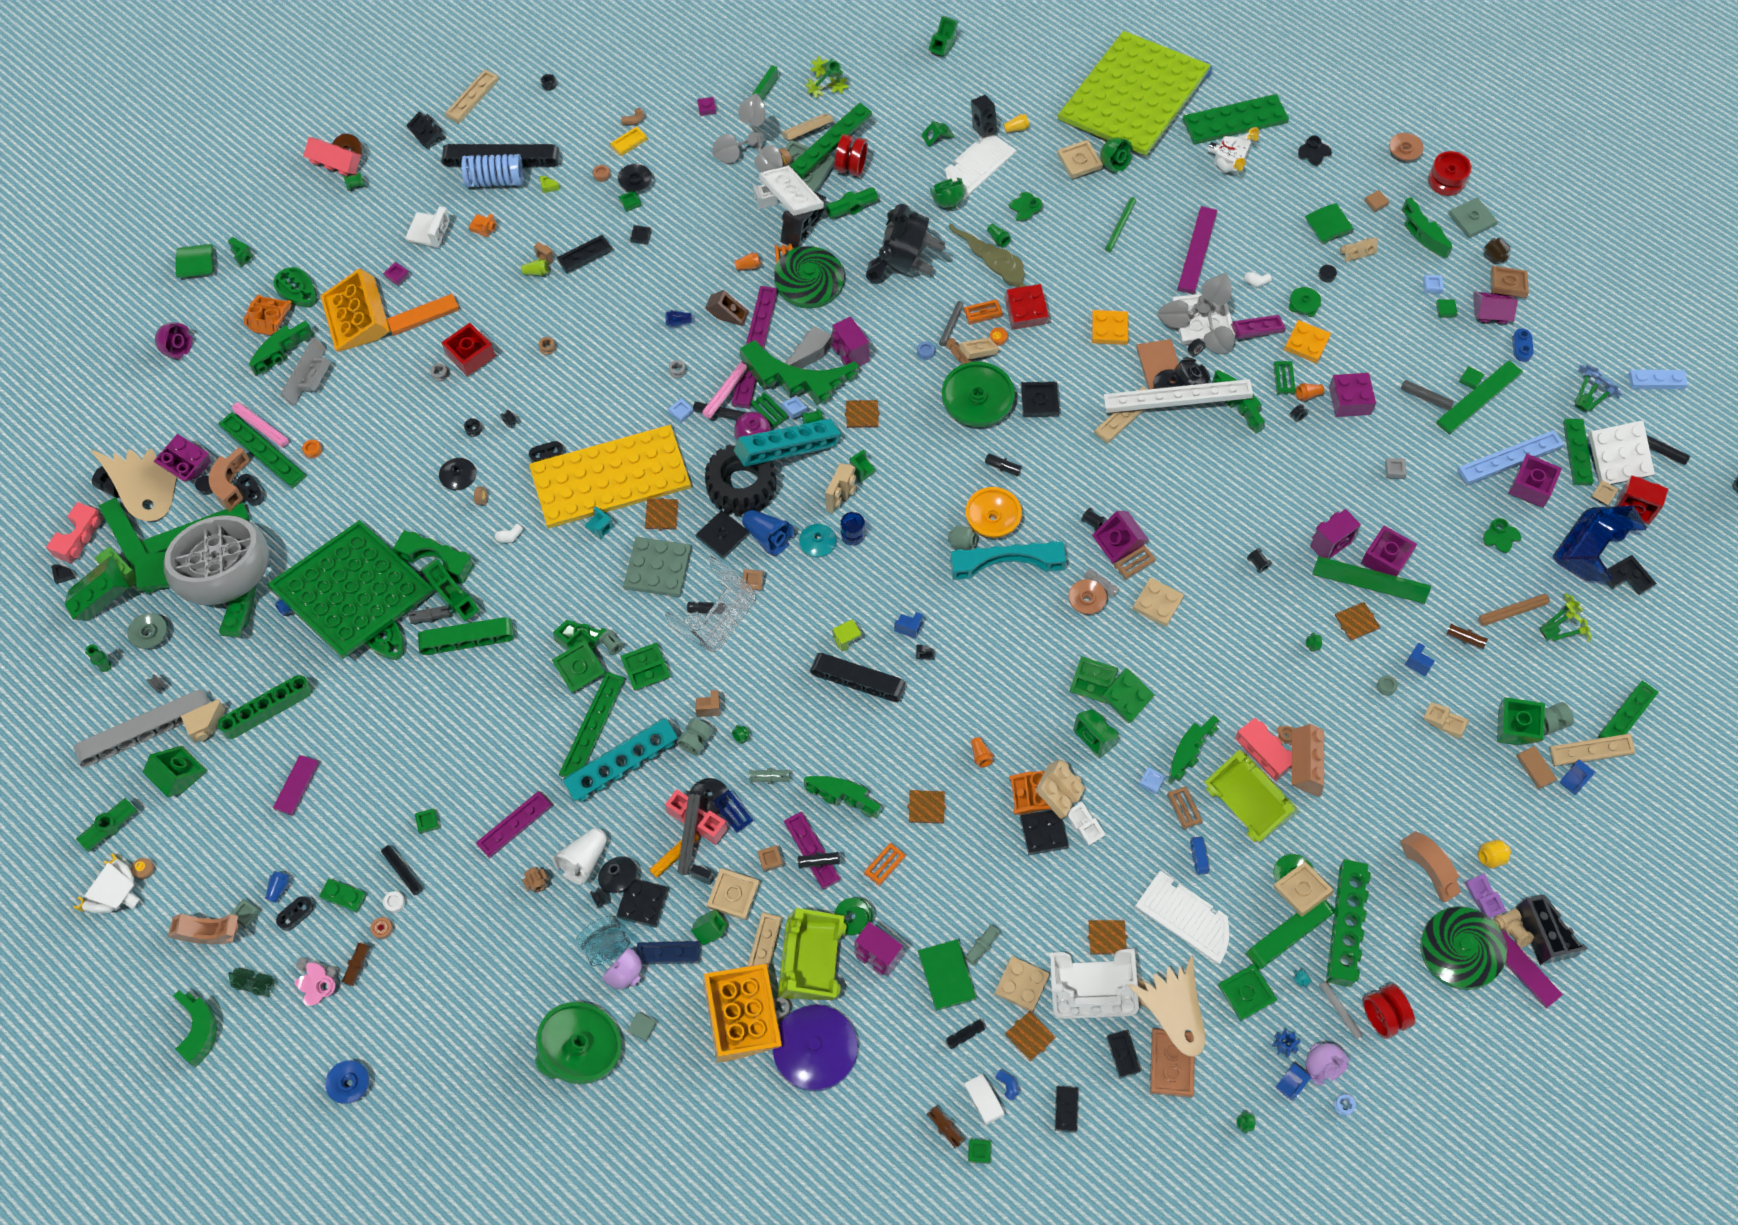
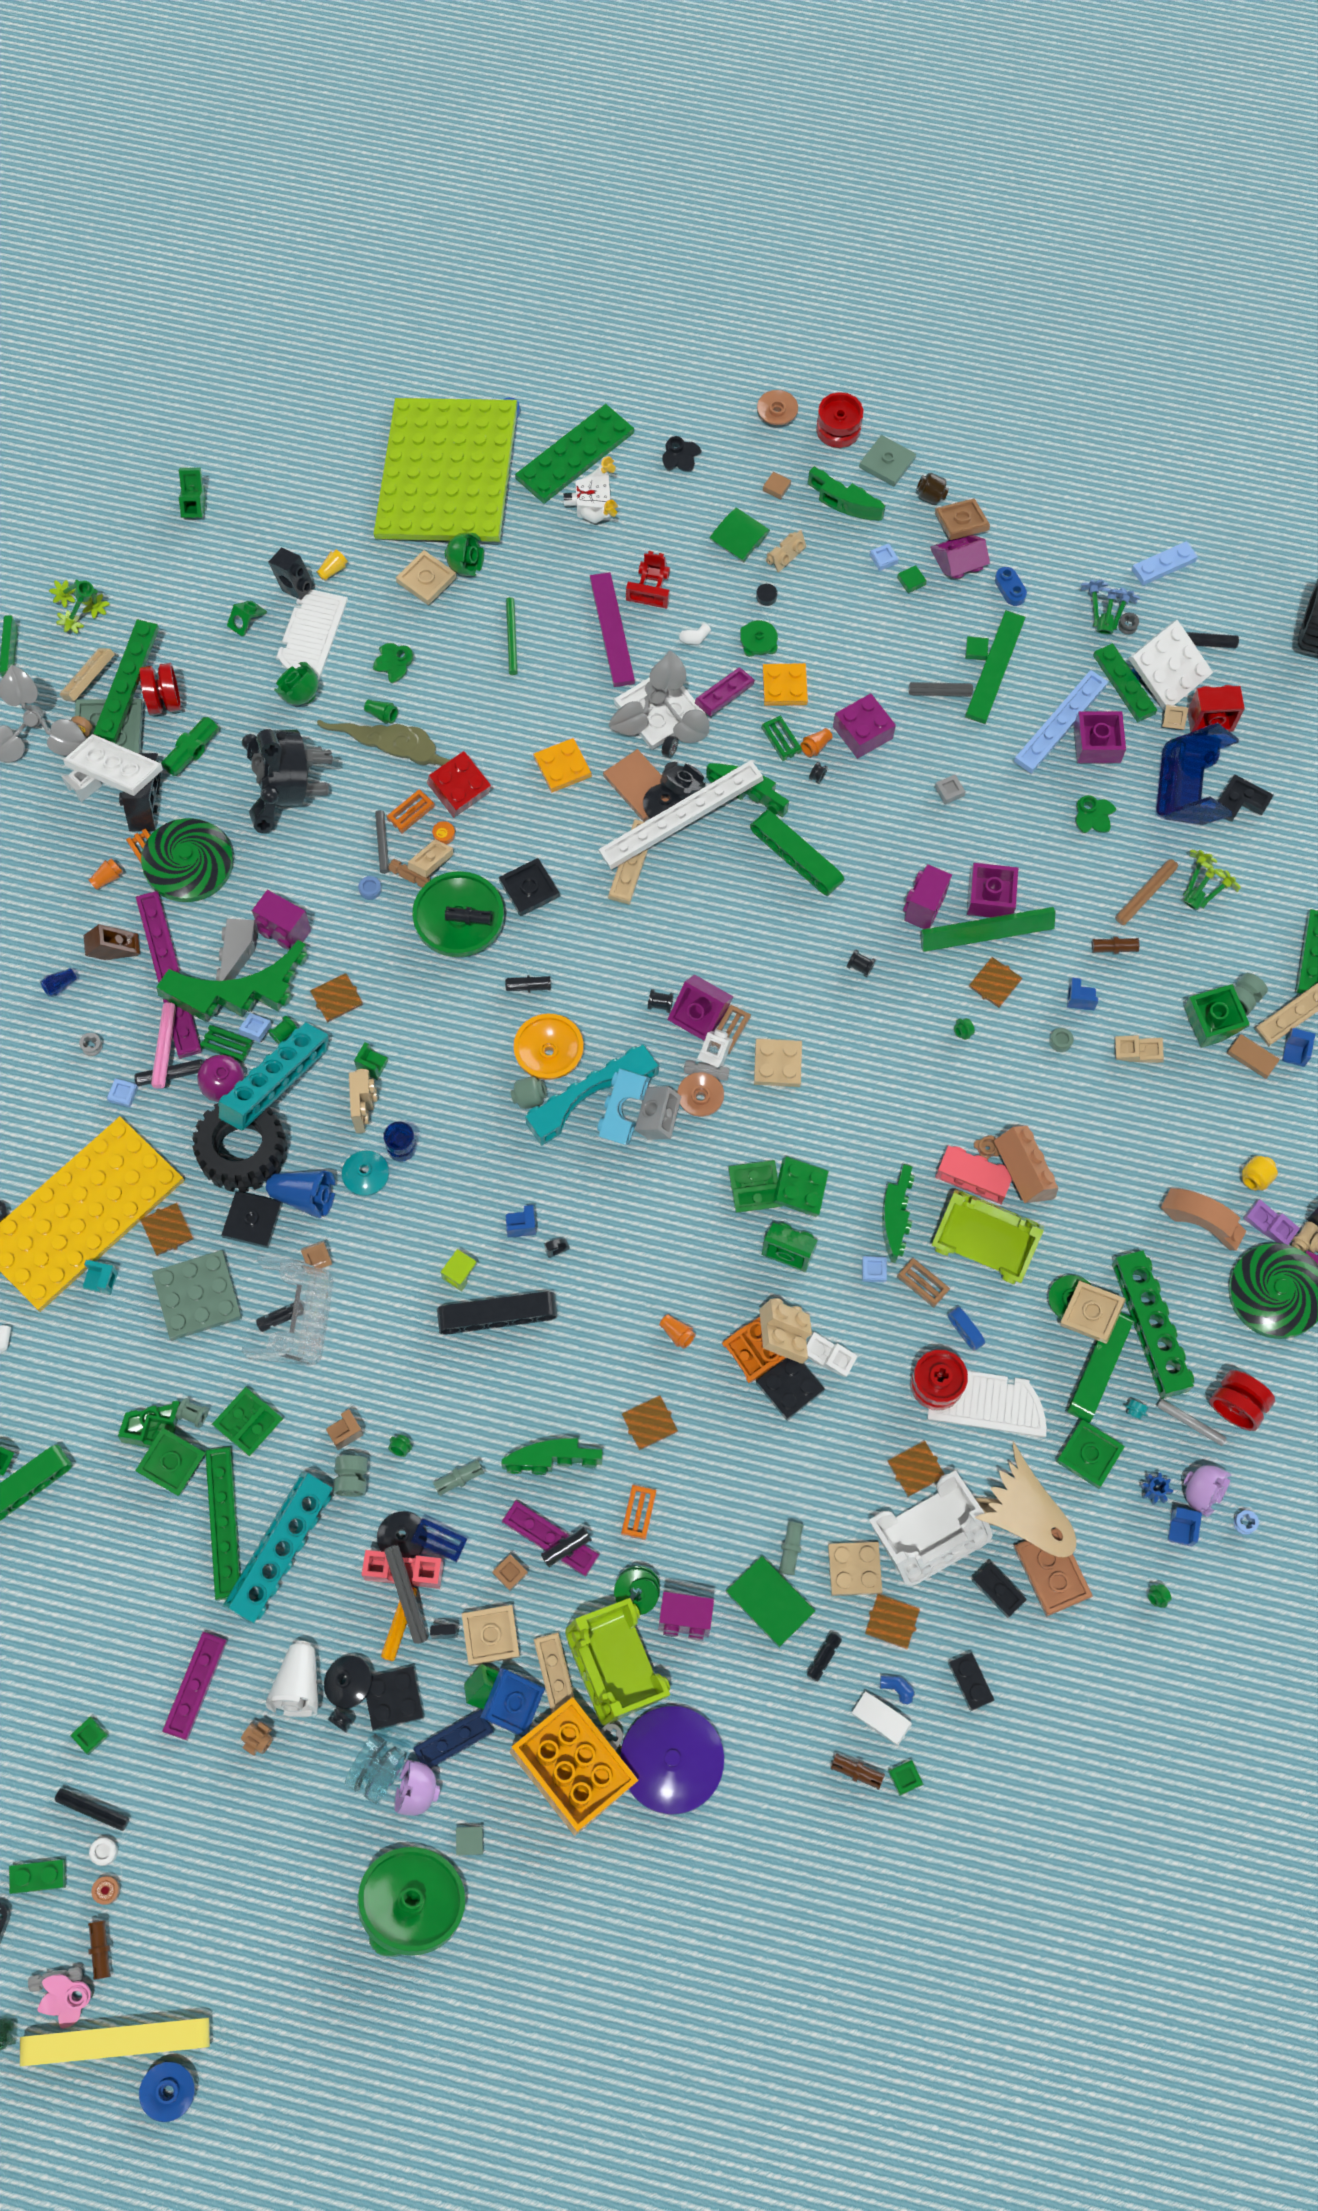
camera: 30 degrees left, 5 degrees up
none -> light yellow beam [20,2018,210,2066]
none -> black pin [445,906,493,926]
none -> blue tile [480,1668,545,1737]
none -> medium azure arch [597,1069,650,1145]
none -> red tile [626,551,670,609]
none -> light grey brick [635,1086,681,1140]
none -> white window [697,1029,733,1067]
none -> green beam [750,810,845,896]
none -> red wheel [910,1350,968,1410]
none -> dark grey bush [1118,612,1139,635]

